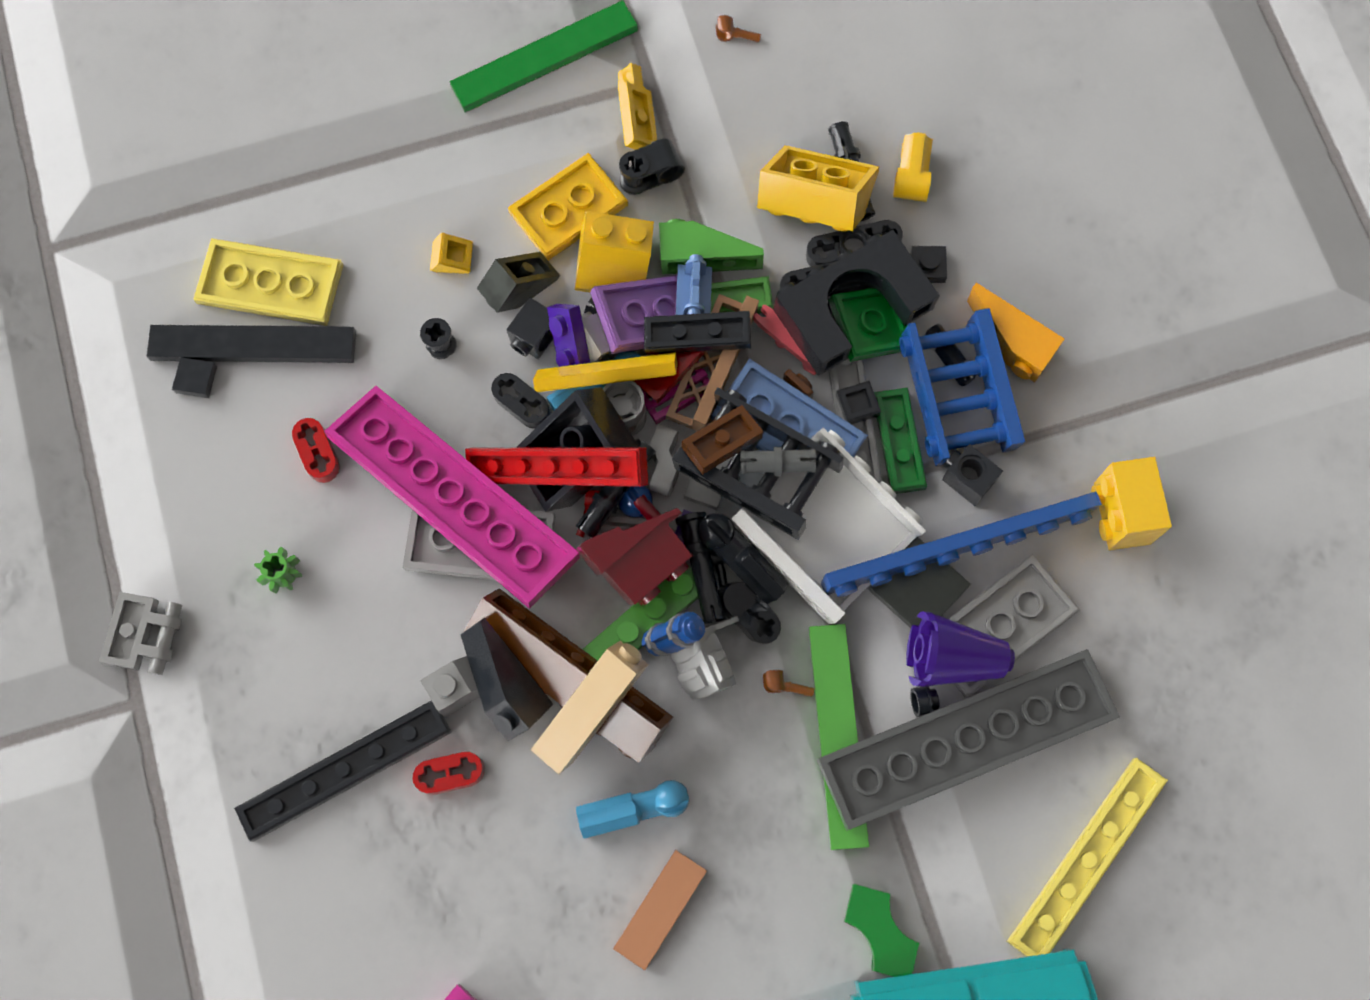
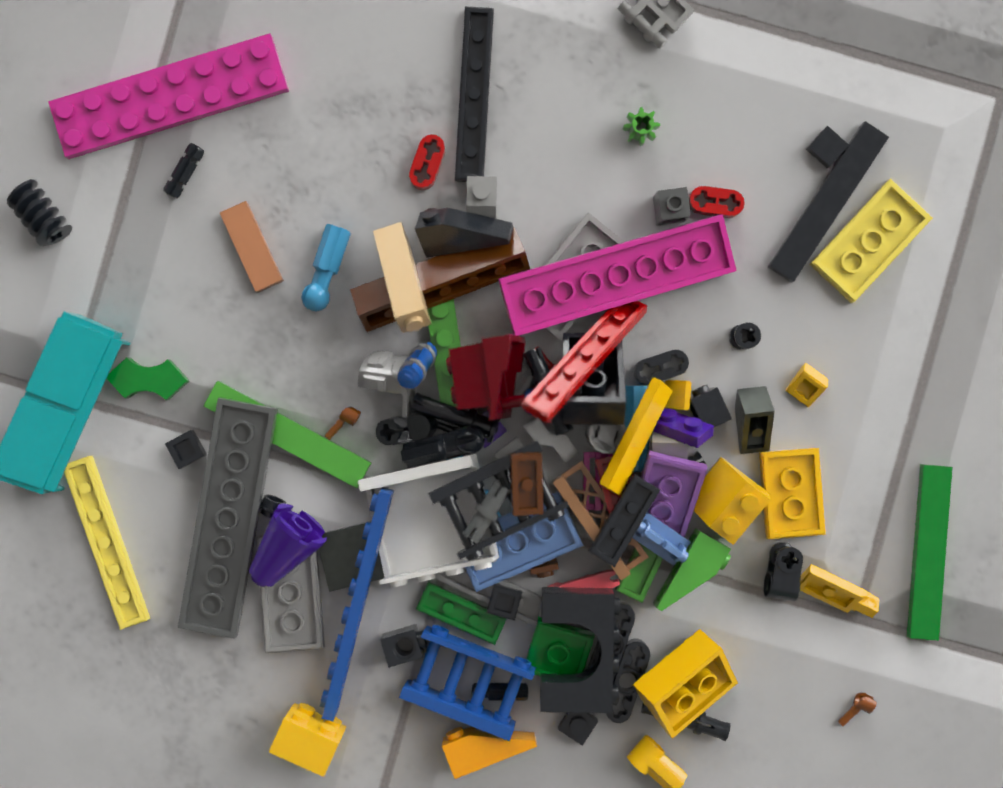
camera: 120 degrees right, 15 degrees up
none -> black plate [165,430,207,469]
none -> dark grey brick [653,187,691,225]
none -> yellow slope [665,380,692,410]

